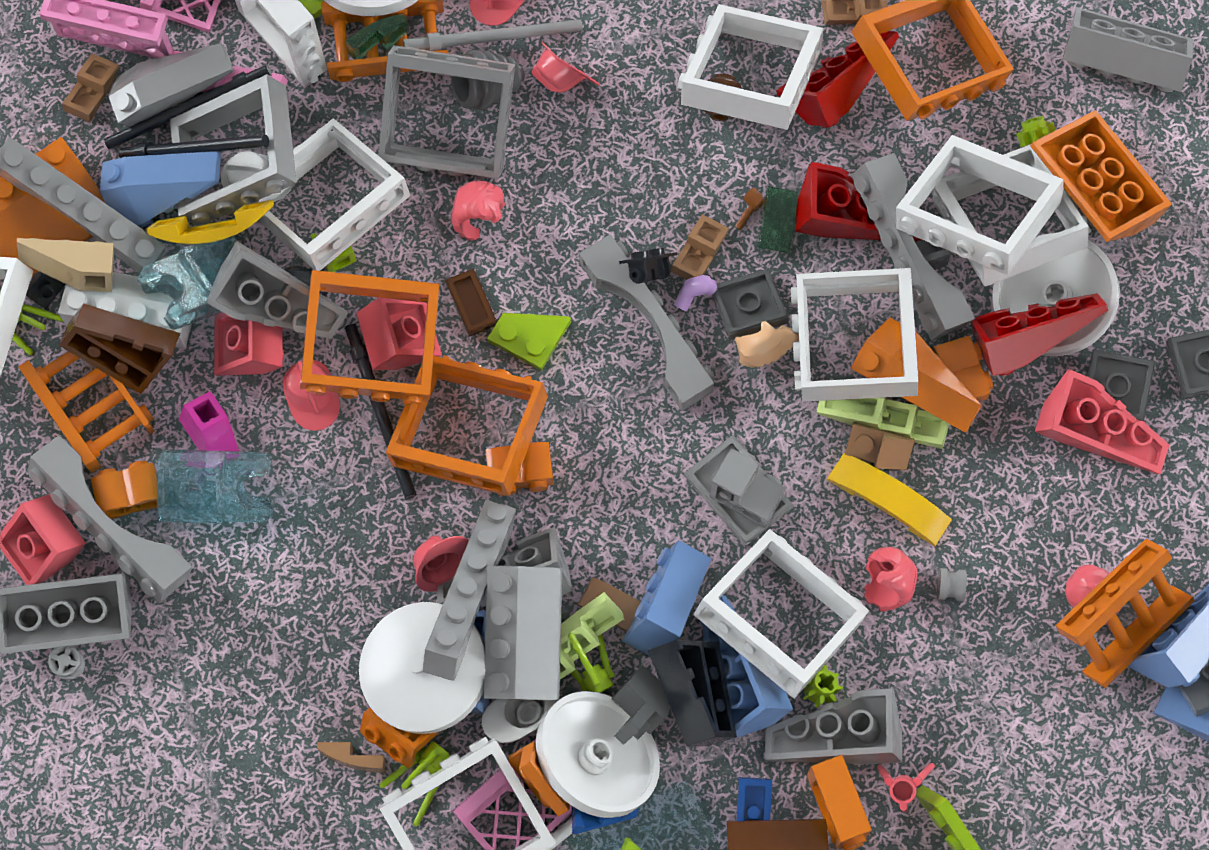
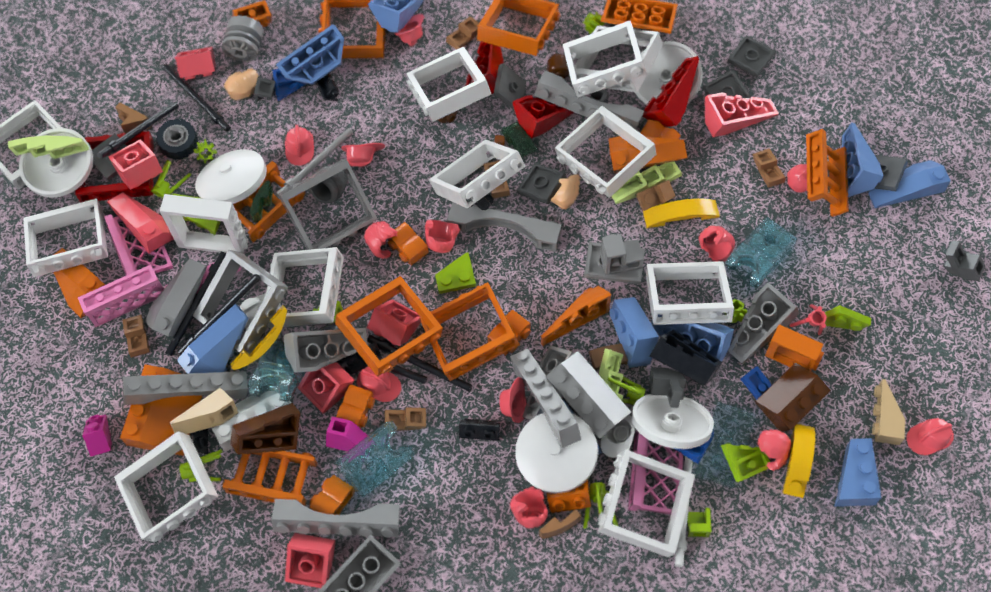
camera: 40 degrees left, 10 degrees down
reddish brown tile [445,268,497,337] -> none
orange bracket [508,741,570,817] -> none
lavender arm [673,275,717,311] -> none
light grey wheel [937,568,967,602] -> none
none -> orange brick [336,384,375,429]
none -> black hinge [340,342,383,375]
none -> medium nougat slope [384,407,426,431]
none -> orange brick [387,222,429,266]
none -> black bar [391,365,428,384]
none -> coral hair [425,219,460,253]
none -> white window [429,139,525,208]
none -> black hinge [459,418,500,441]
none -> dark grey plate [494,63,526,111]
none -> coral hair [510,486,548,529]
none -> orange wedge [541,286,611,346]
none -> reddish brown head [547,53,570,79]
none -> clear light blue brick [726,217,797,288]
none -> medium nougat slope [753,149,786,188]

